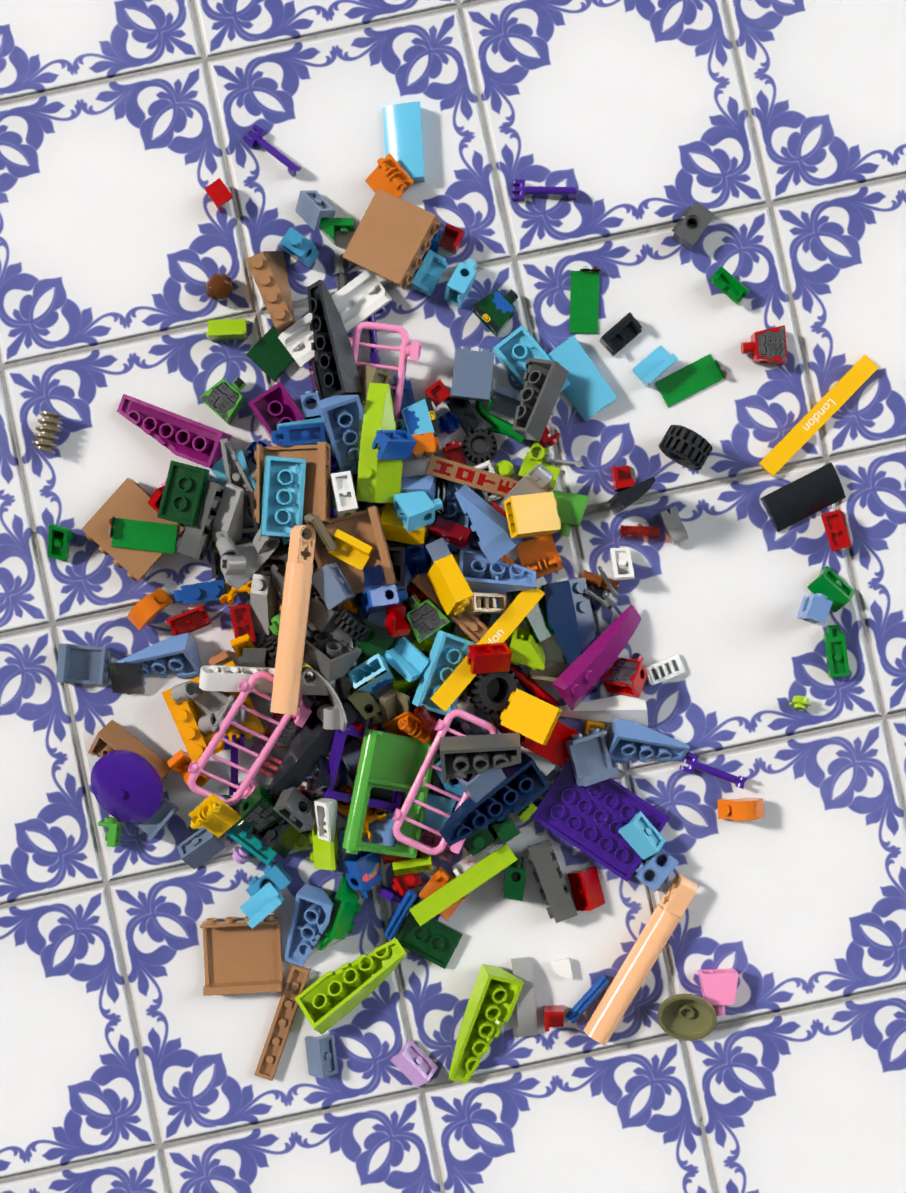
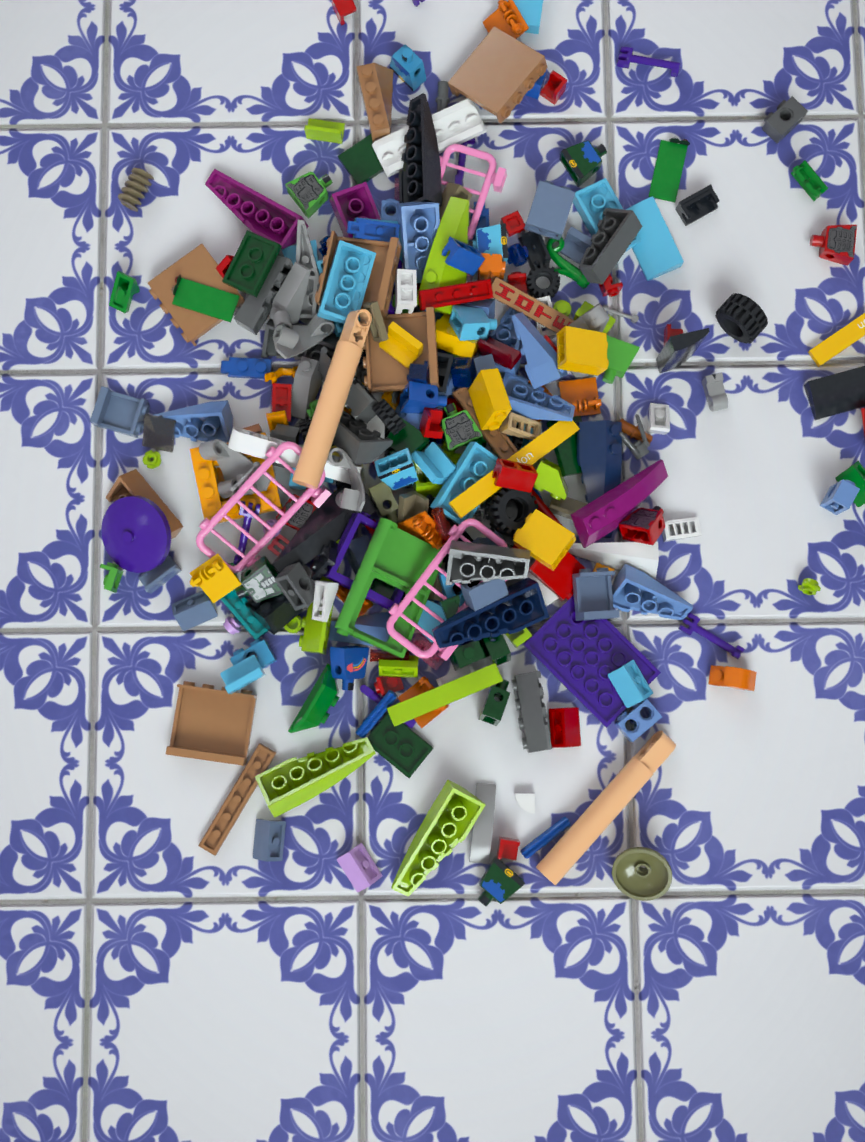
camera: 10 degrees right, 5 degrees down
orange brick [127,587,173,631] -> none
red hinge [166,606,212,636] -> none
orange brick [167,750,211,787] -> none
reddish brown head [205,273,233,302] -> none
medium blue wedge [284,883,334,966] -> none
sand blue panel [295,190,336,231] -> none
sand blue panel [312,563,356,610] -> none
green slope [319,217,355,245] -> none
light orange arm [362,808,387,842] -> none
medium azure hinge [411,249,448,297] -> none
black axle [435,477,448,515] -> none
medium azure torso [444,259,478,308] -> none
lime plate [526,442,549,464] -> none
clear red pin [620,524,659,539] -> none
medium azure panel [632,346,678,387] -> none
green piece [655,353,727,408] -> none
bright pink torso [698,968,738,1016] -> none
green hinge [824,624,850,678] -> none
none -> lime plate [143,450,161,469]
none -> red tile [418,279,493,310]
none -> dark green tile [440,594,460,620]
none -> torso [478,856,525,907]

